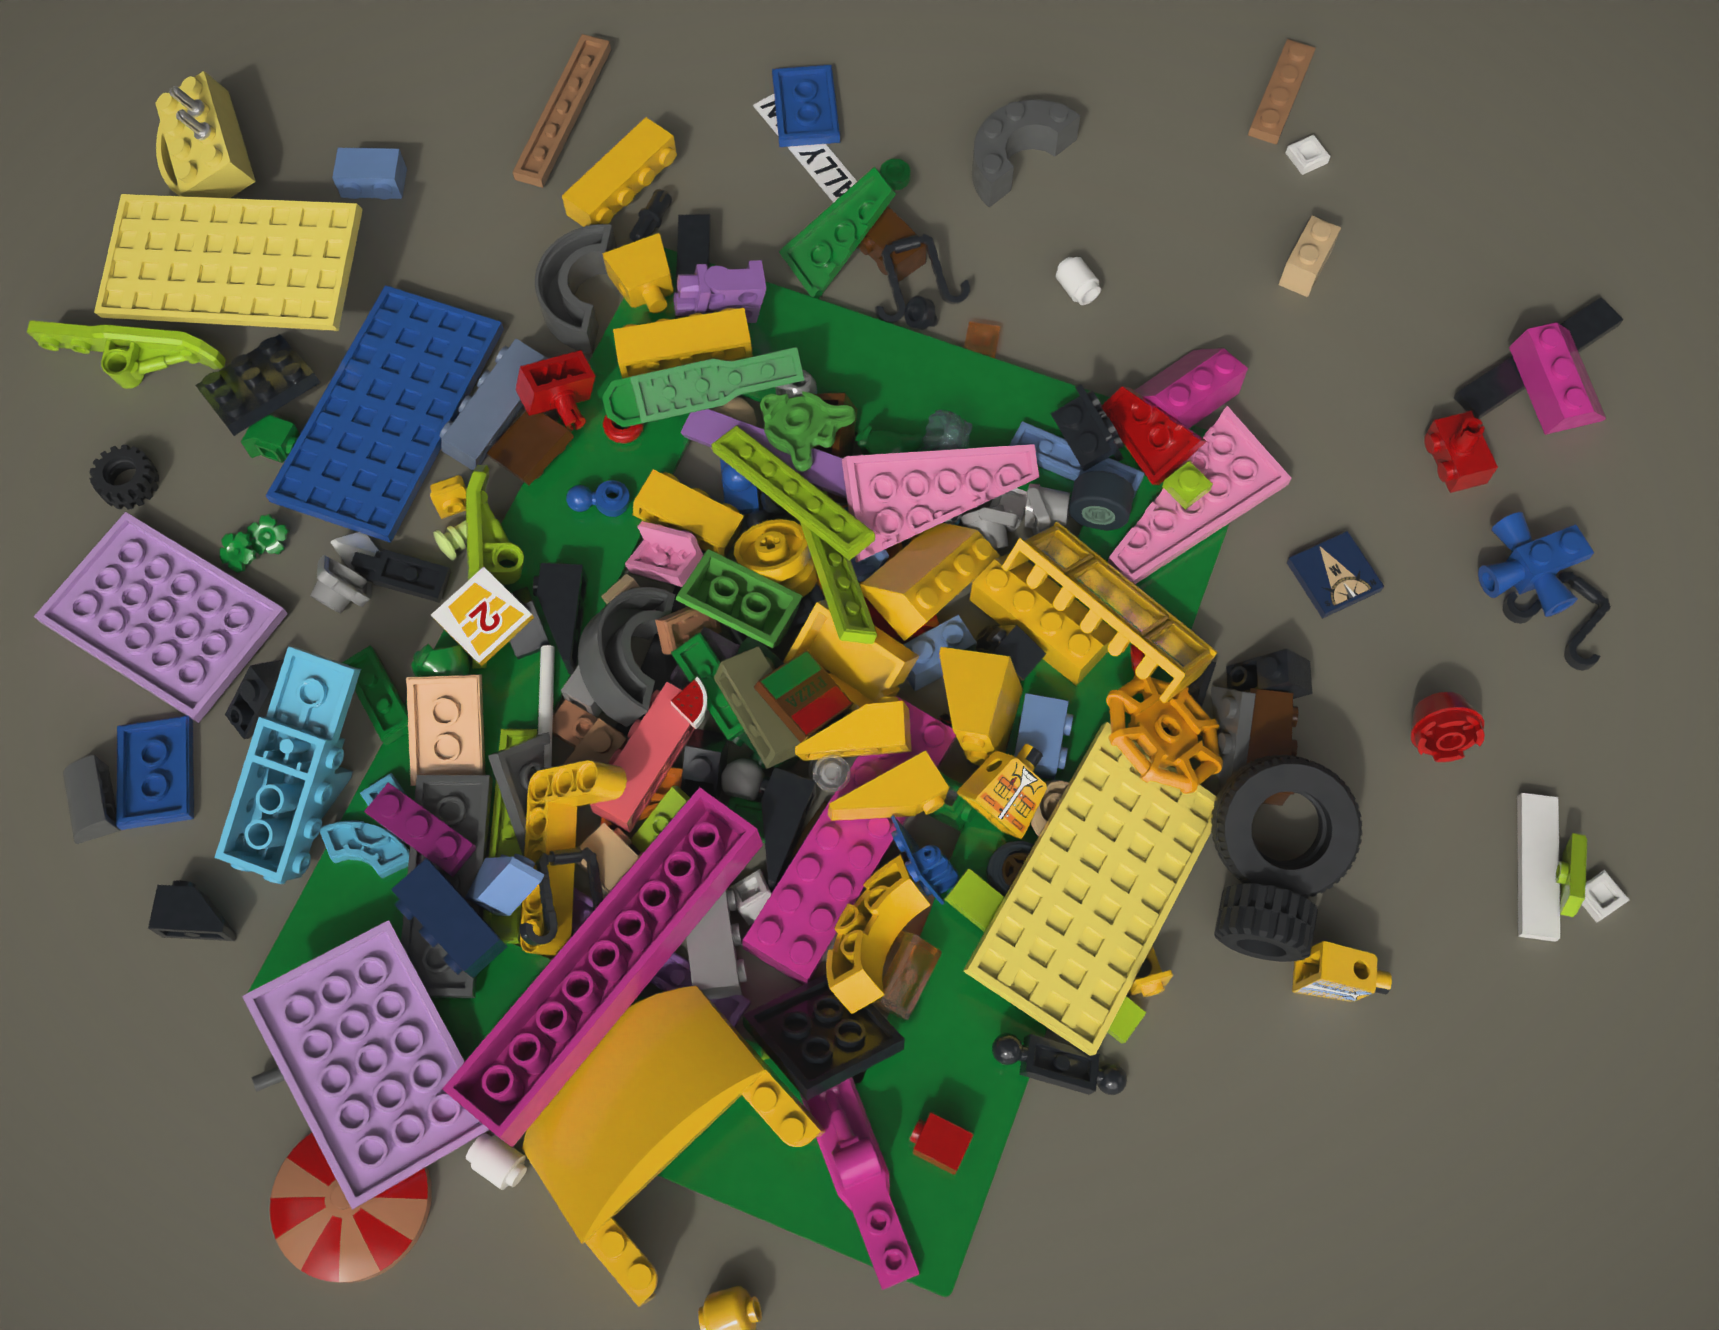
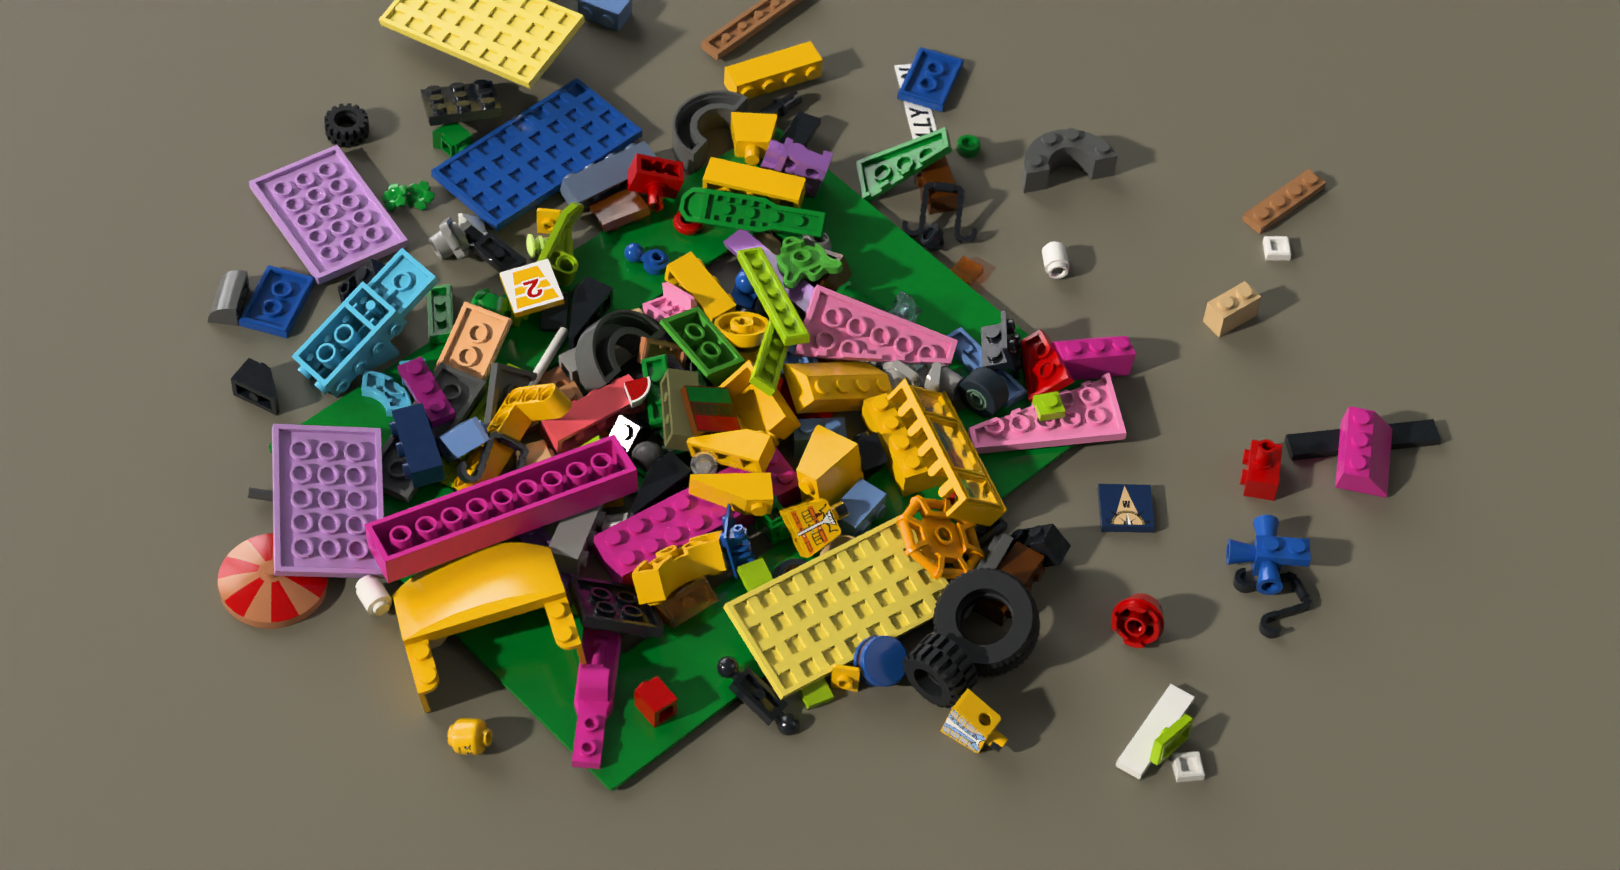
camera: 20 degrees right, 15 degrees down
lime piece [27,320,226,389] -> none
none -> blue head [853,635,907,687]

